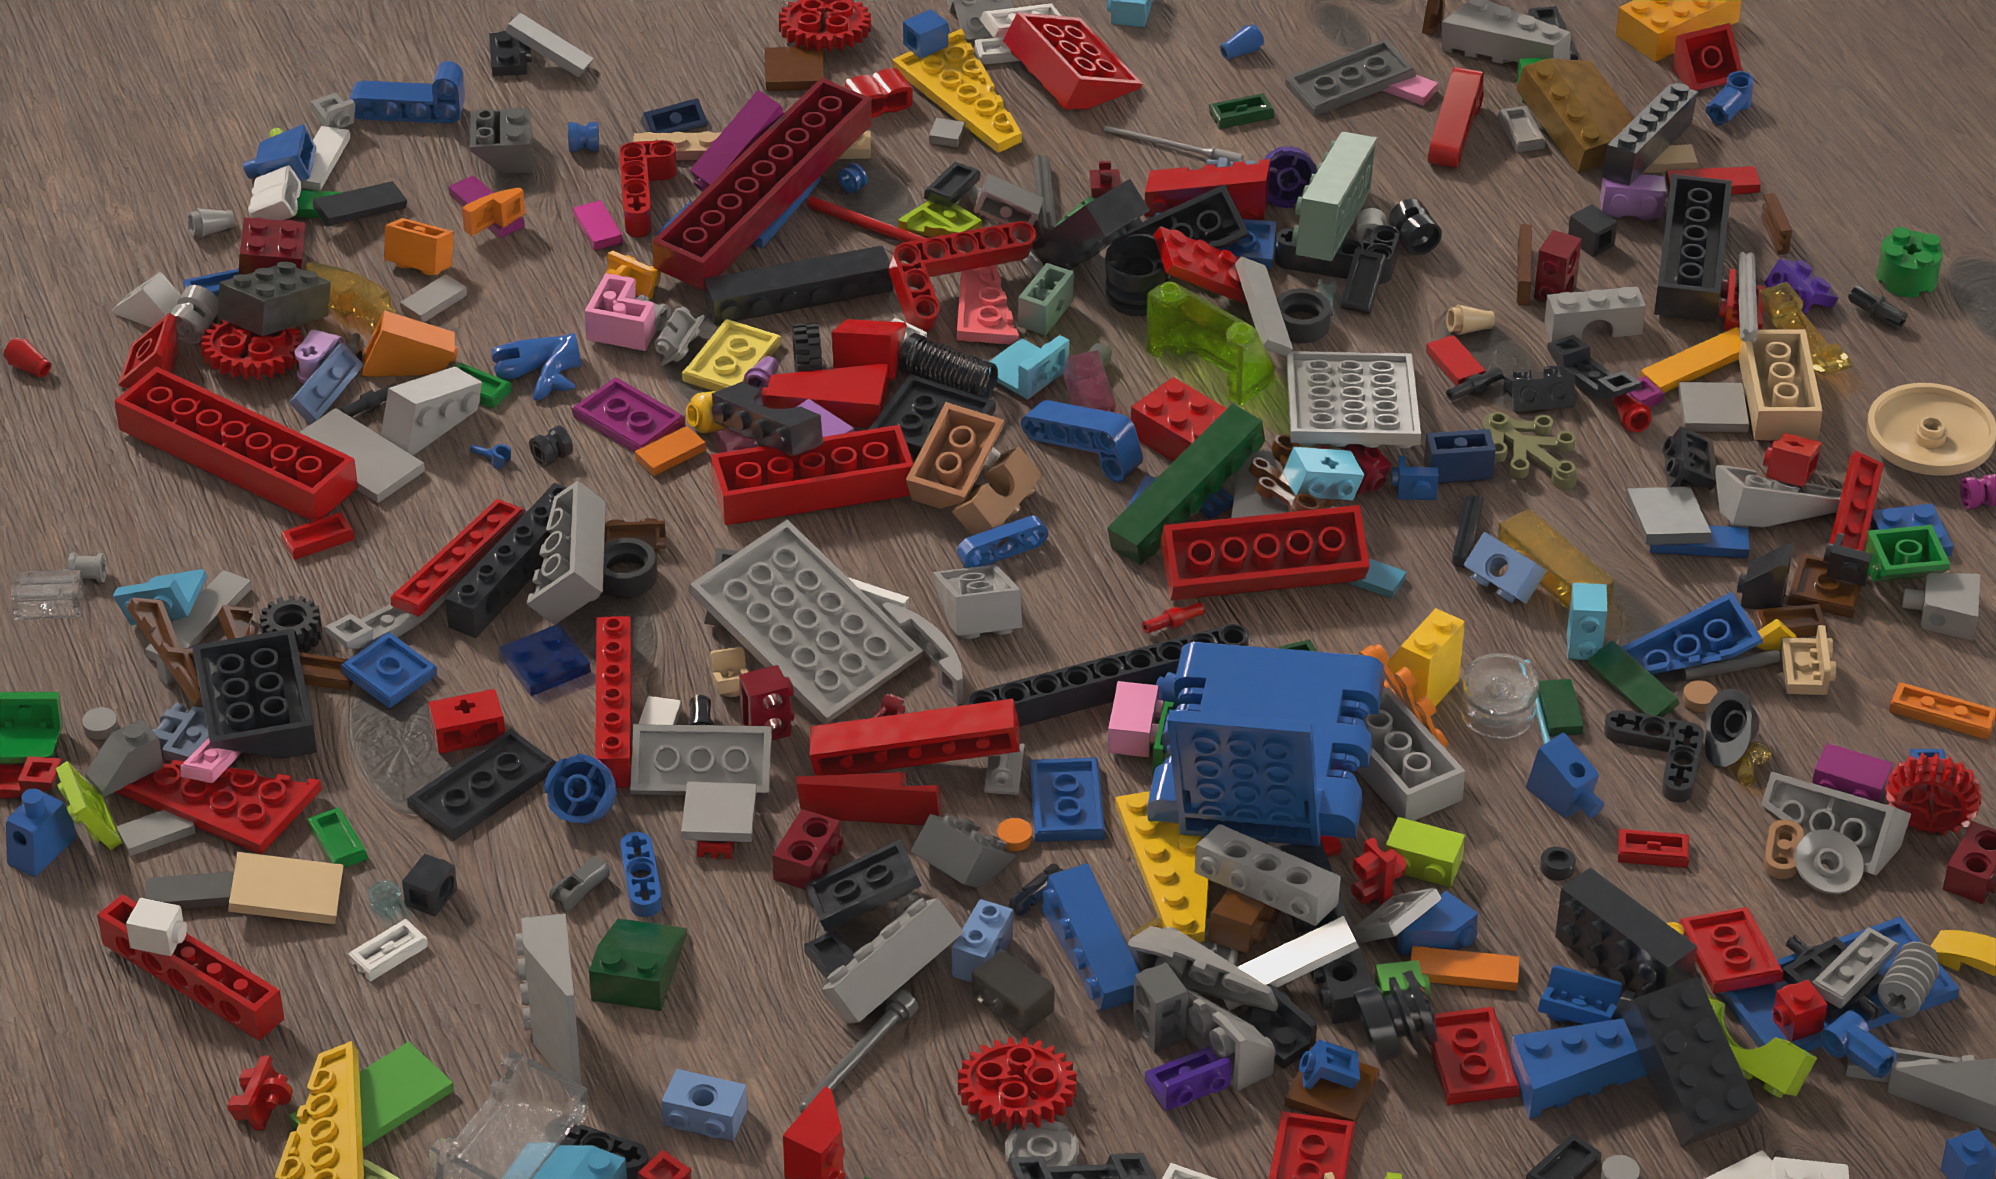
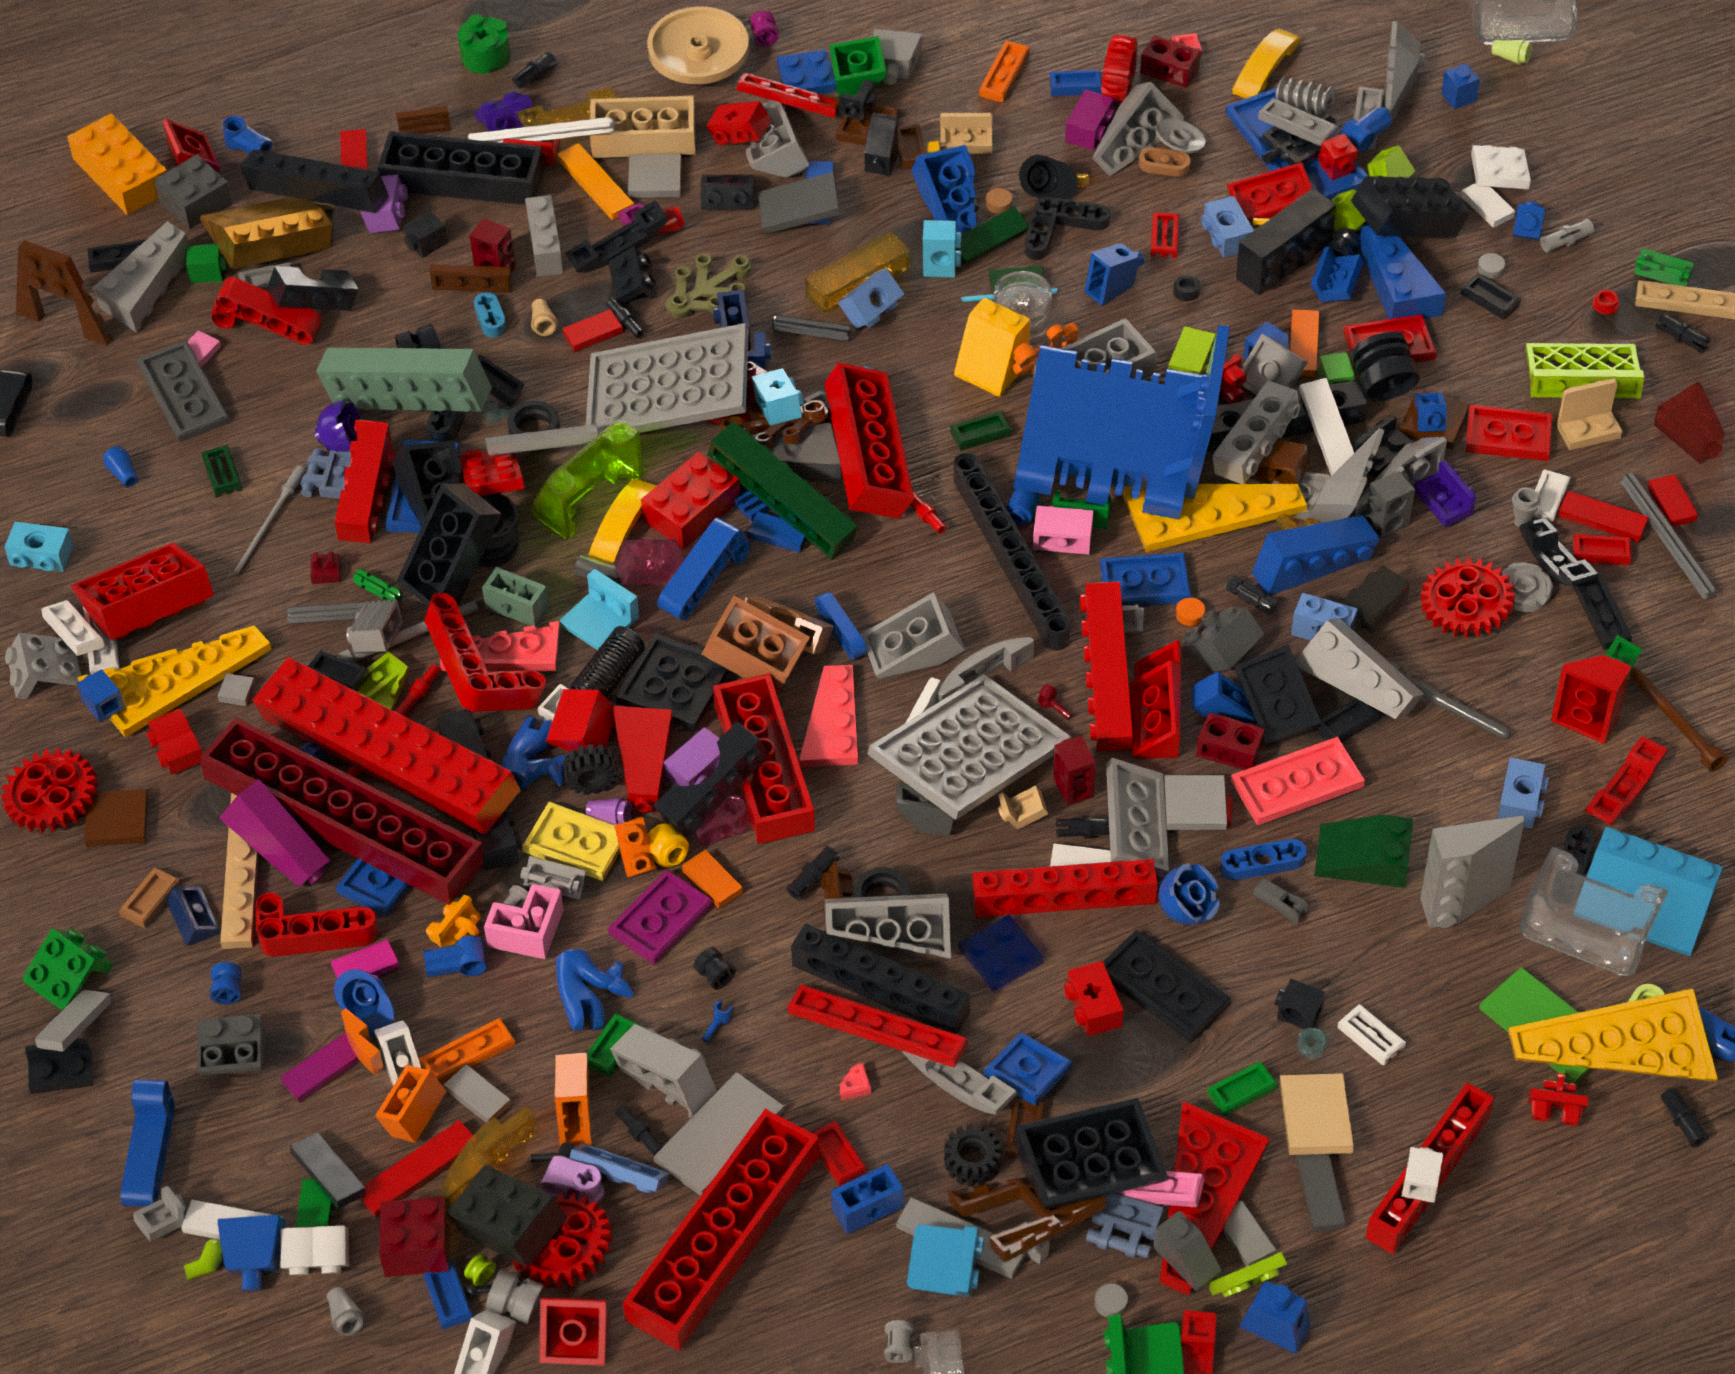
camera: 90 degrees left, 10 degrees up
none -> green bracket [23,928,114,1010]
none -> medium nougat tile [119,867,180,928]
none -> dark grey brick [154,155,232,229]
none -> red brick [252,657,520,835]
none -> black arch [267,266,358,311]
none -> blue piece [334,969,395,1038]
none -> red tile [360,1120,479,1218]
none -> white slope [373,1020,421,1086]
none -> orange tile [418,1018,516,1084]
none -> blue piece [423,936,486,977]
none -> dark azure beam [474,292,506,338]
none -> blue piece [501,715,566,790]
none -> yellow slope [588,479,657,565]
none -> orange hips [613,817,656,877]
none -> black pin [786,846,840,901]
none -> coral wing [799,665,858,767]
none -> blue brick [831,1164,903,1234]
none -> coral tile [840,1063,871,1101]
none -> blue slope [1191,672,1256,723]
none -> medium blue brick [1201,196,1254,258]
none -> coral plate [1231,737,1365,826]
none -> light grey cone [1512,487,1540,527]

